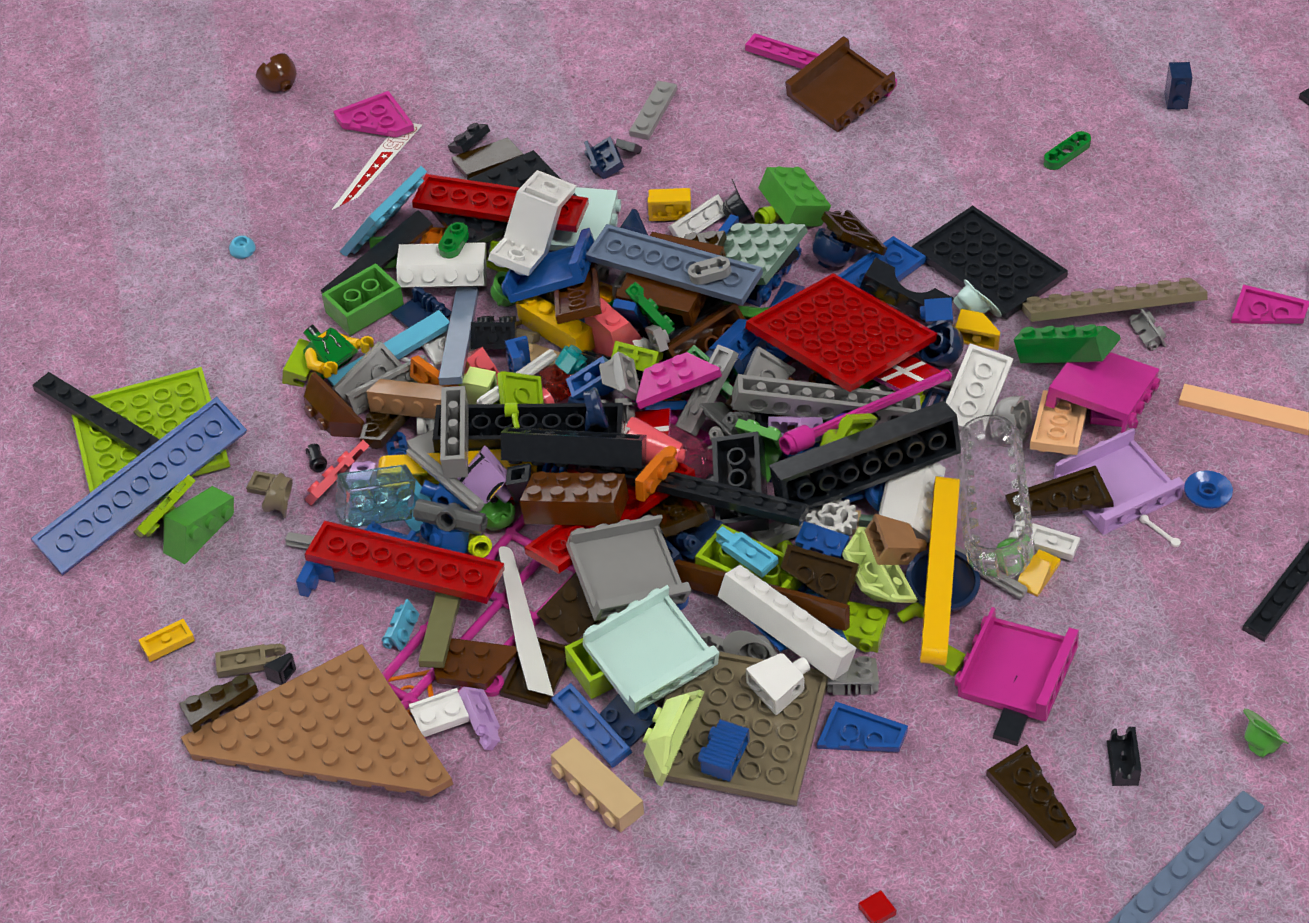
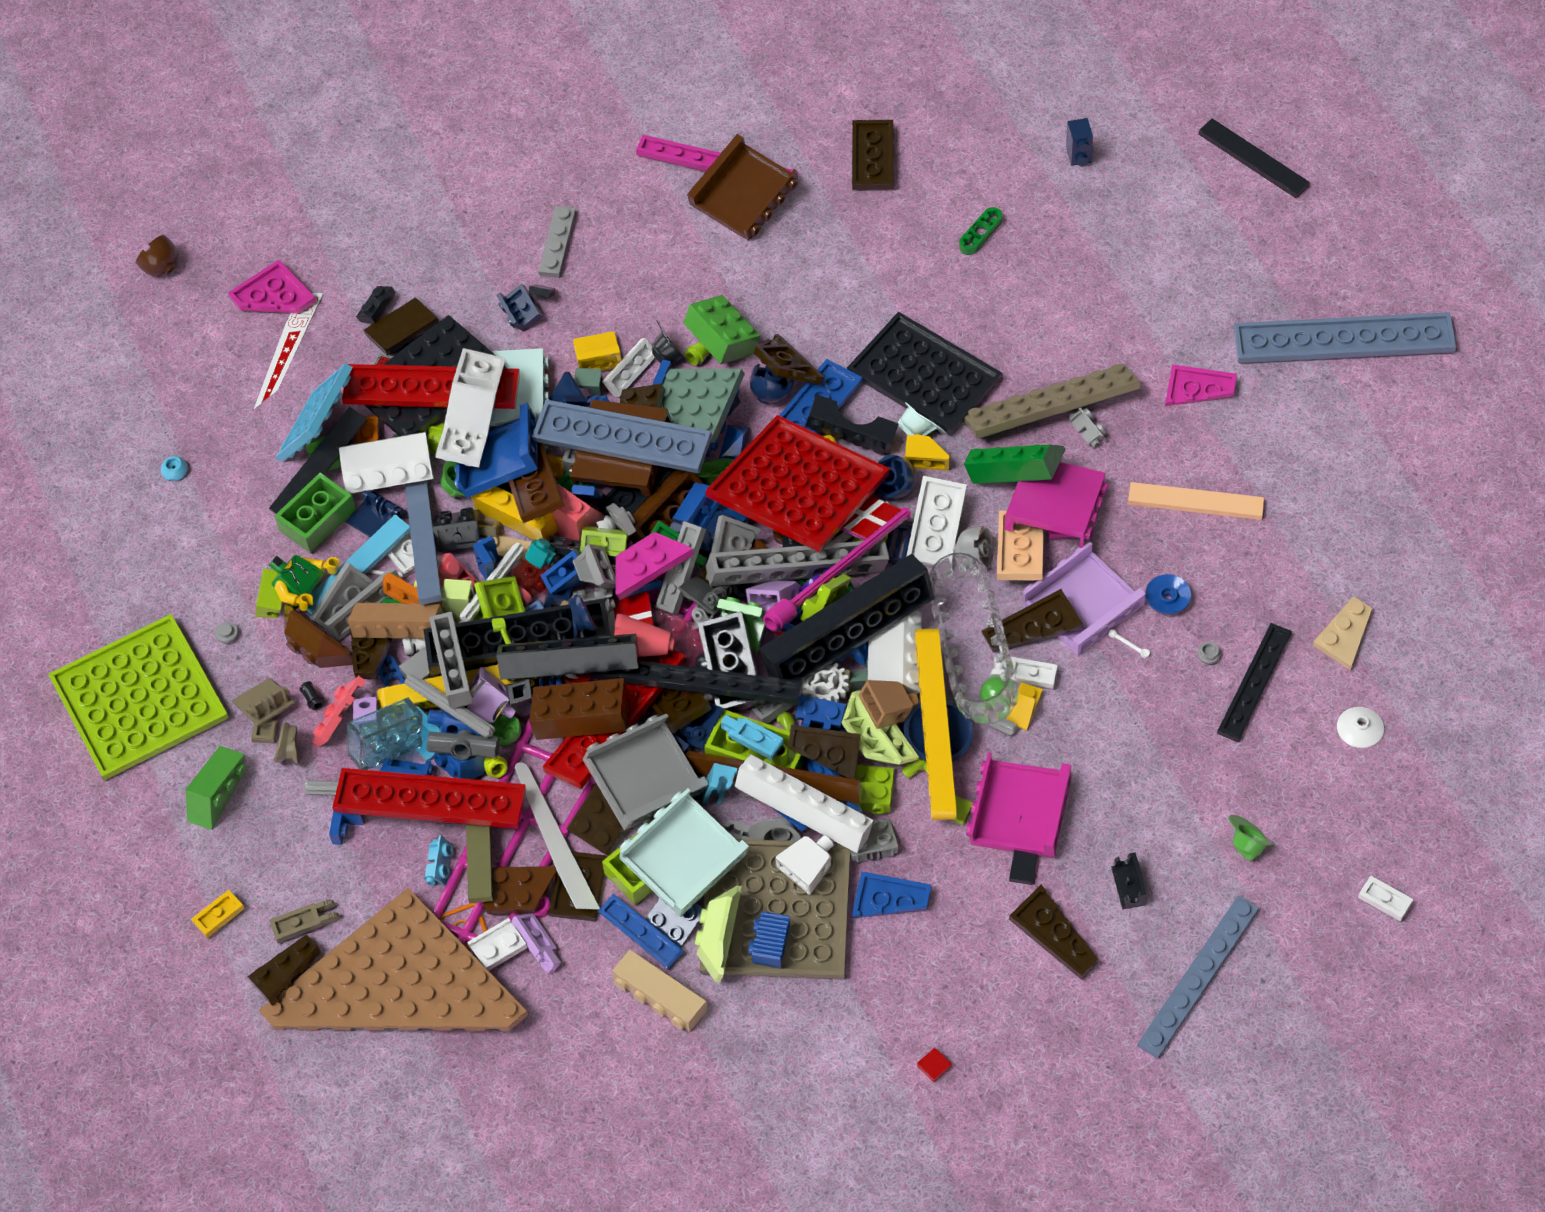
camera: 10 degrees left, 10 degrees up
plate [31,396,247,576] -> none
black plate [32,372,160,456] -> none
lime wing [133,475,196,538] -> none
black slope [264,653,296,685] -> none
green plate [438,222,469,259] -> none
green hinge [625,282,674,336] -> none
orange hinge [635,445,678,502] -> none
light grey beam [688,256,731,285] -> none
blue brick [920,297,953,326] -> none
none -> light grey plate [215,622,238,643]
none -> dark tan hinge [232,678,295,727]
none -> sand green panel [574,368,603,396]
none -> medium azure hinge [701,763,737,805]
none -> dark brown plate [852,120,894,190]
none -> light grey plate [1197,642,1221,664]

